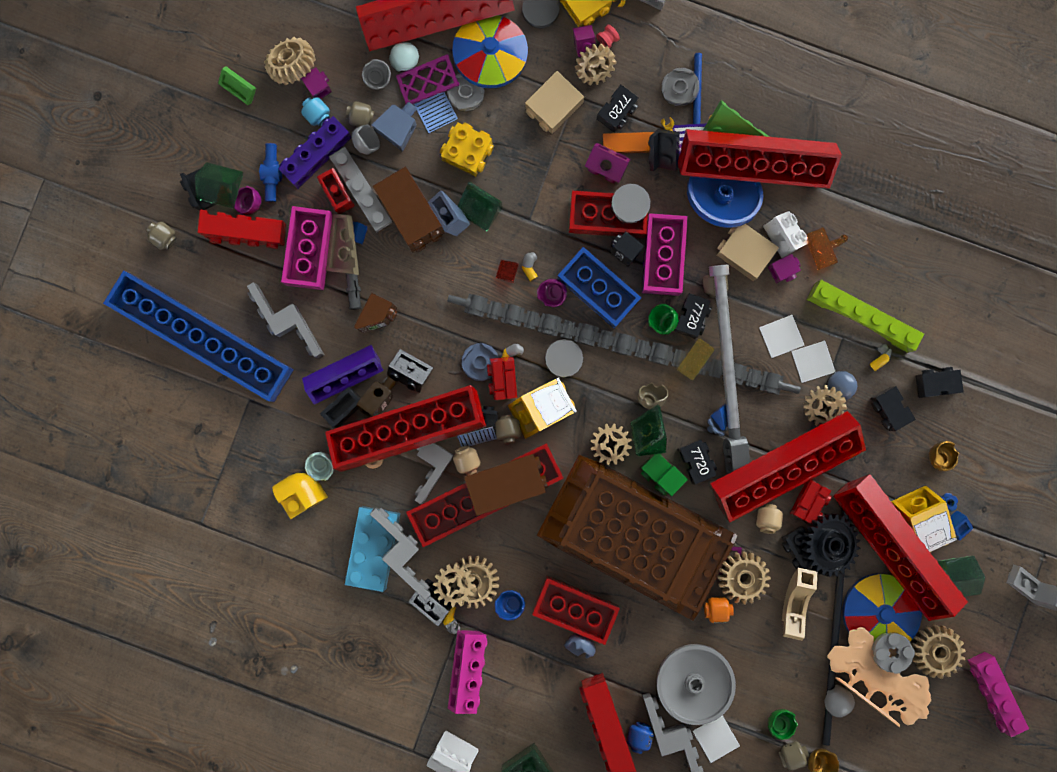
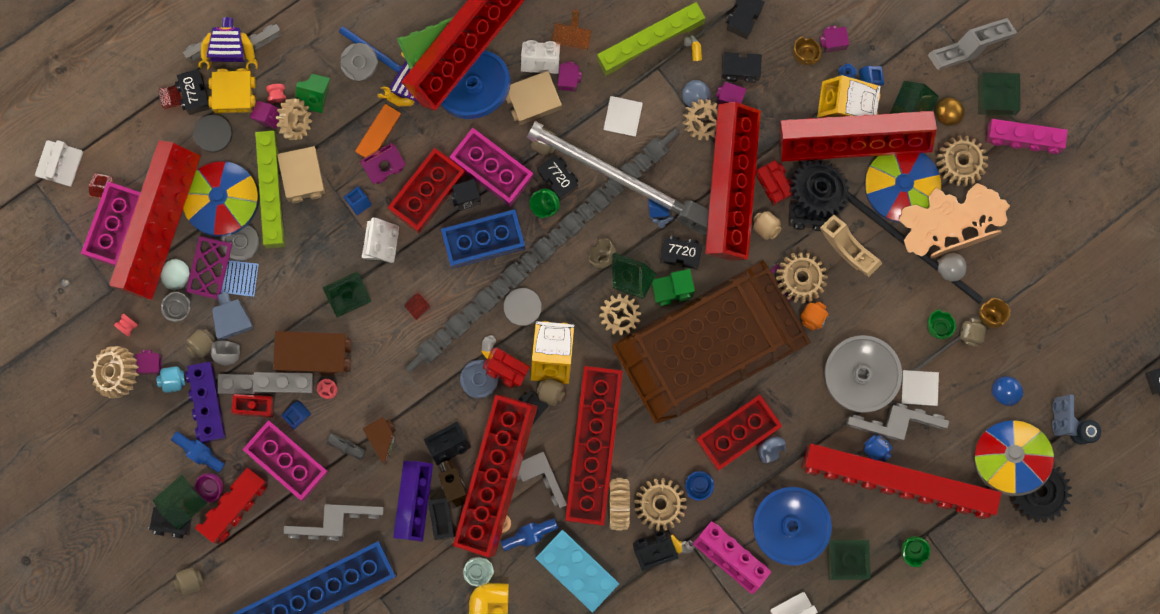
camera: 65 degrees left, 5 degrees down
bright green plate [218,67,256,105] -> none
dark tan wing [326,214,359,275] -> none
light grey bracket [370,507,431,600] -> none
sand blue slope [428,190,470,236] -> none
tan gear [433,563,476,607] -> none
yellow brick [440,122,494,177] -> none
tan head [452,446,481,476] -> none
light blue sticker [457,427,497,447] -> none
reddish brown brick [464,454,548,516] -> none
arm [522,252,538,282] -> none
magenta hair [537,278,567,307] -> none
black brick [596,84,639,133] -> none
light grey tile [611,184,651,223] -> none
black bracket [648,128,680,171] -> none
clear yellow tile [676,338,715,381] -> none
white sticker [791,341,836,383] -> none
light grey plate [872,632,915,674] -> none
none -> coral wheel [114,313,138,337]
none -> lime arch [255,131,285,249]
none -> green brick [295,73,330,113]
none -> coral wheel [317,379,338,399]
none -> blue slope [343,186,372,215]
none -> white bracket [362,218,399,263]
none -> blue pin [501,518,559,551]
none -> tan gear [609,478,630,531]
none -> magenta brick [716,82,746,104]
none -> blue dish [753,487,832,566]
none -> magenta brick [819,26,849,53]
none -> pearl gold hair [935,97,965,126]
none -> clear green brick [978,72,1021,116]

